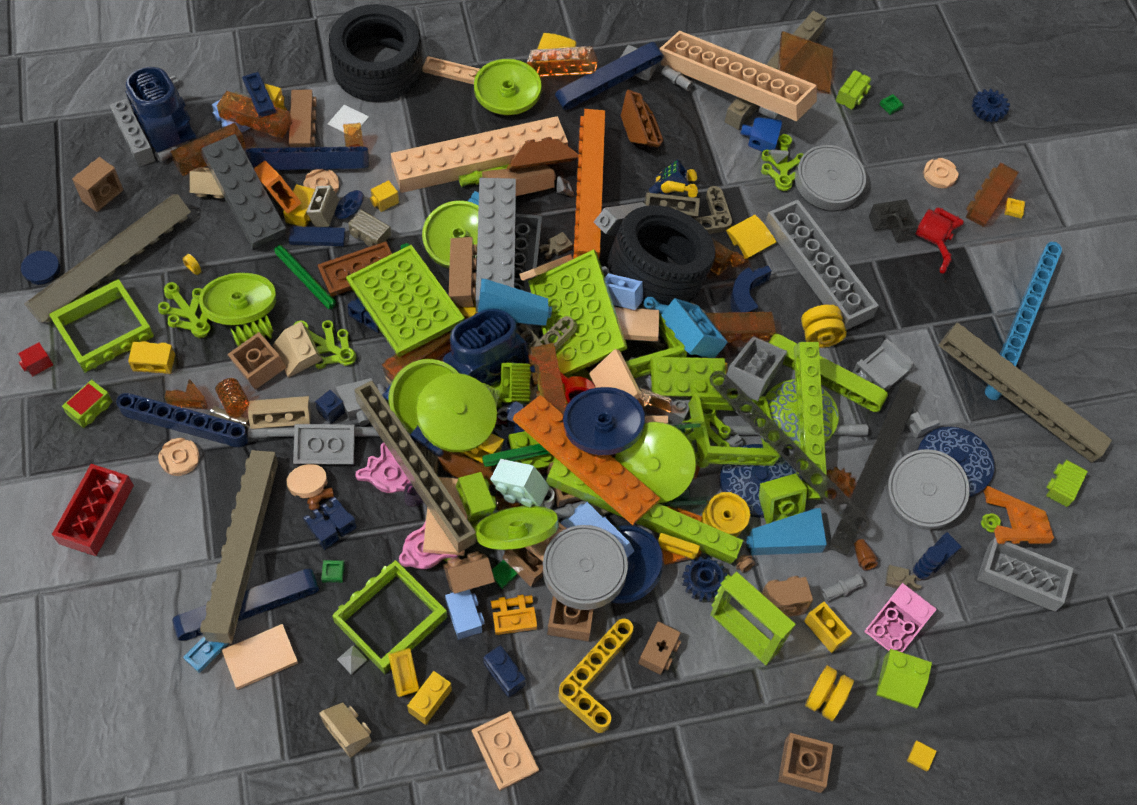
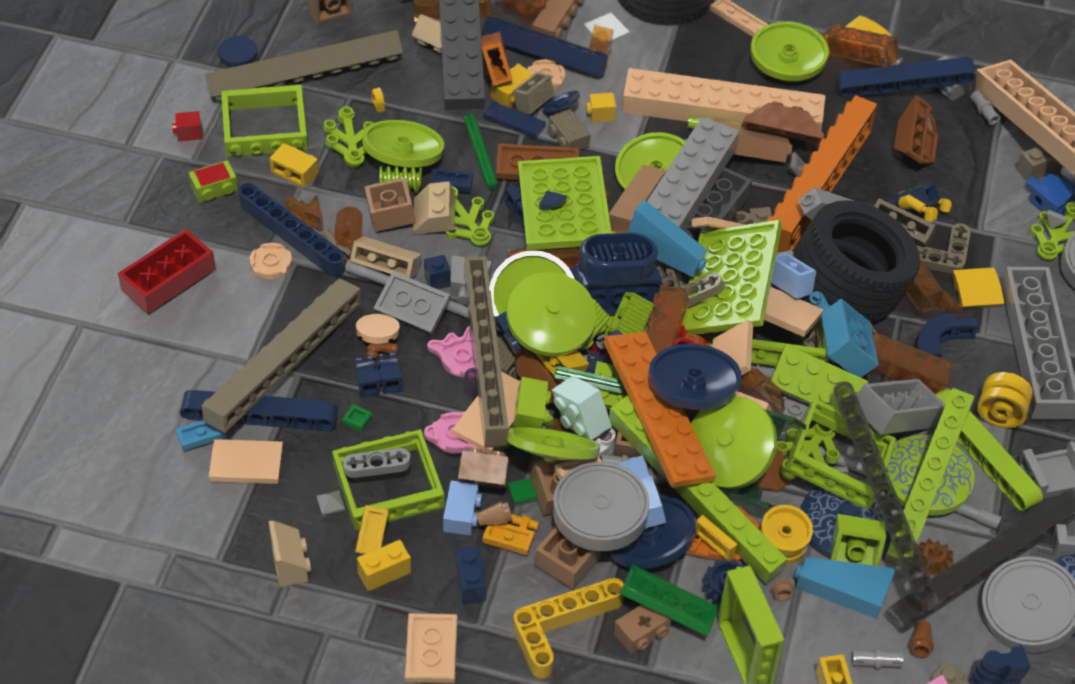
camera: 30 degrees right, 10 degrees down
medium nougat brick [761,576,813,617] -> none
none -> light grey beam [343,448,410,478]
none -> dark blue plate [430,168,474,193]
none -> medium nougat cone [476,501,512,526]
none -> dark blue tile [539,191,567,210]
none -> green tile [620,565,718,637]

